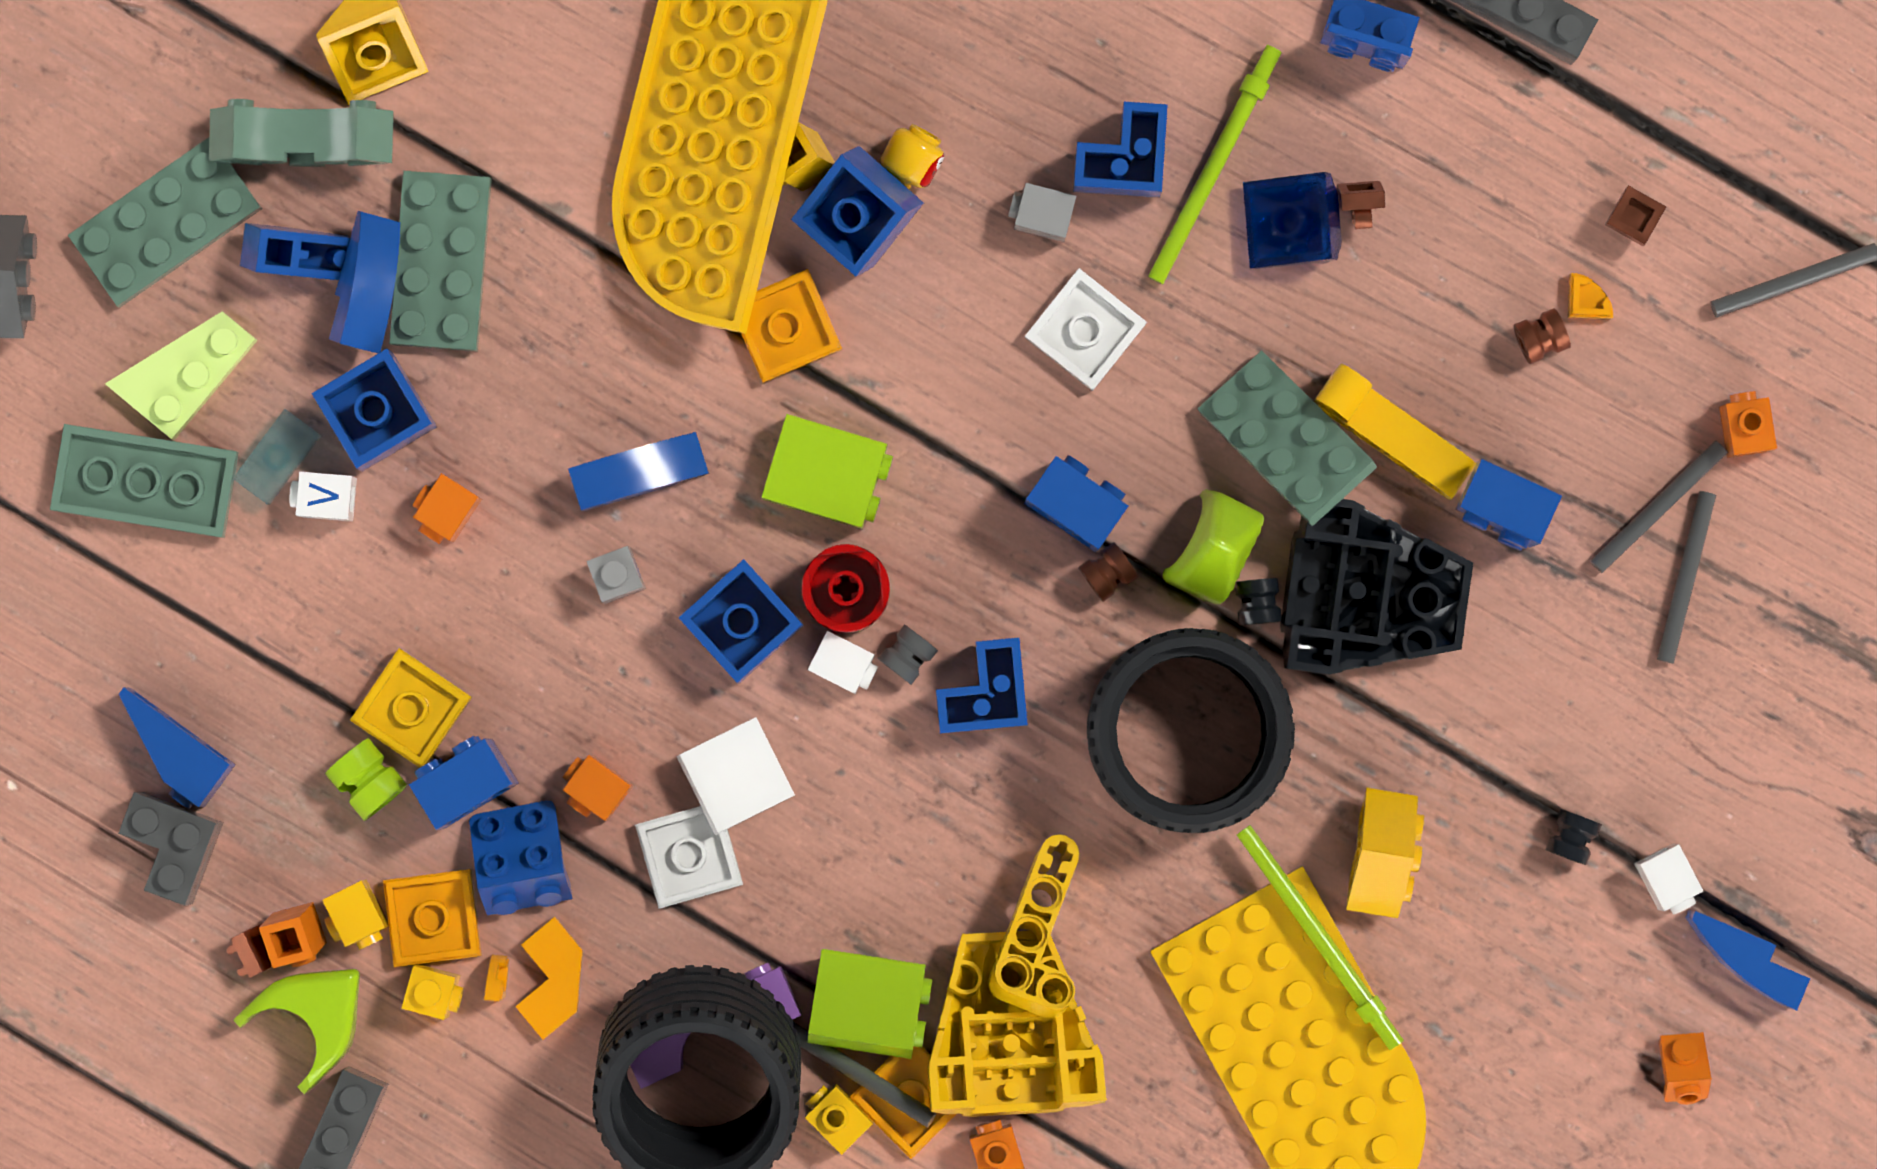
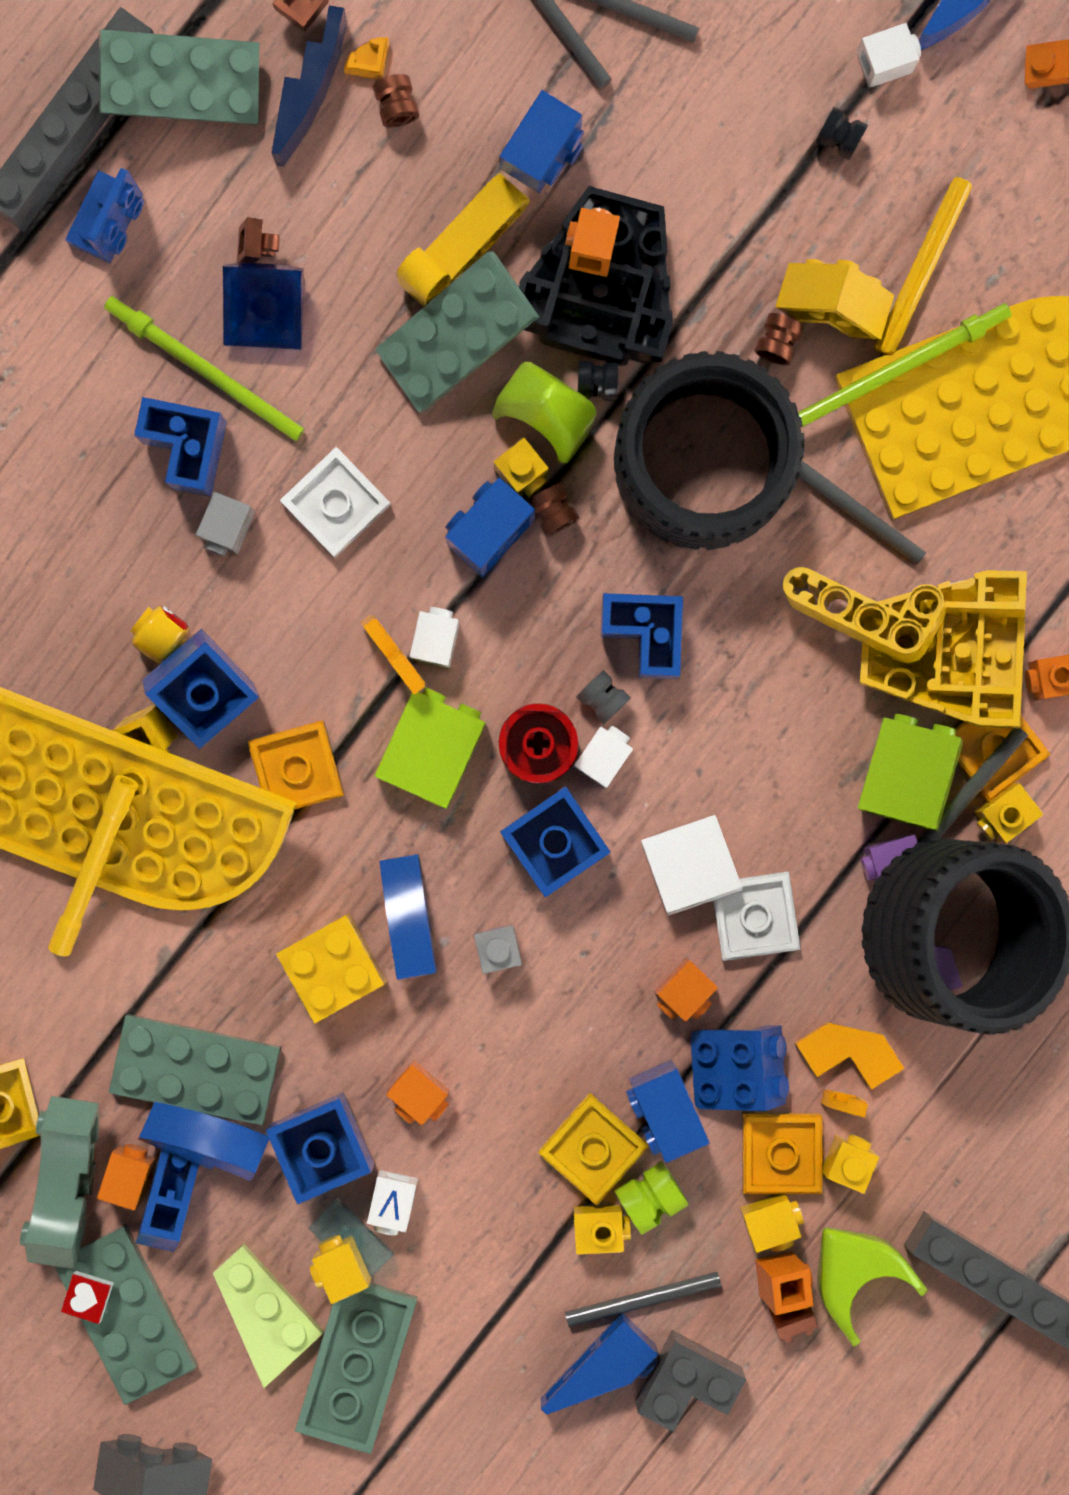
camera: 85 degrees left, 0 degrees up
none -> yellow piece [48,775,138,957]
none -> tile [61,1271,114,1324]
none -> orange brick [97,1144,157,1211]
none -> sand green plate [99,29,259,125]
none -> dark blue slope [271,5,348,167]
none -> yellow brick [276,913,387,1024]
none -> yellow brick [309,1234,371,1304]
none -> light orange tile [360,614,425,695]
none -> white brick [410,607,460,669]
none -> yellow brick [493,438,549,497]
none -> orange brick [565,208,620,277]
none -> dark grey bar [565,1272,722,1328]
none -> yellow brick [573,1205,631,1254]
none -> copper wheel [754,313,805,366]
none -> dark grey bar [799,460,926,565]
none -> yellow axle [874,177,972,355]

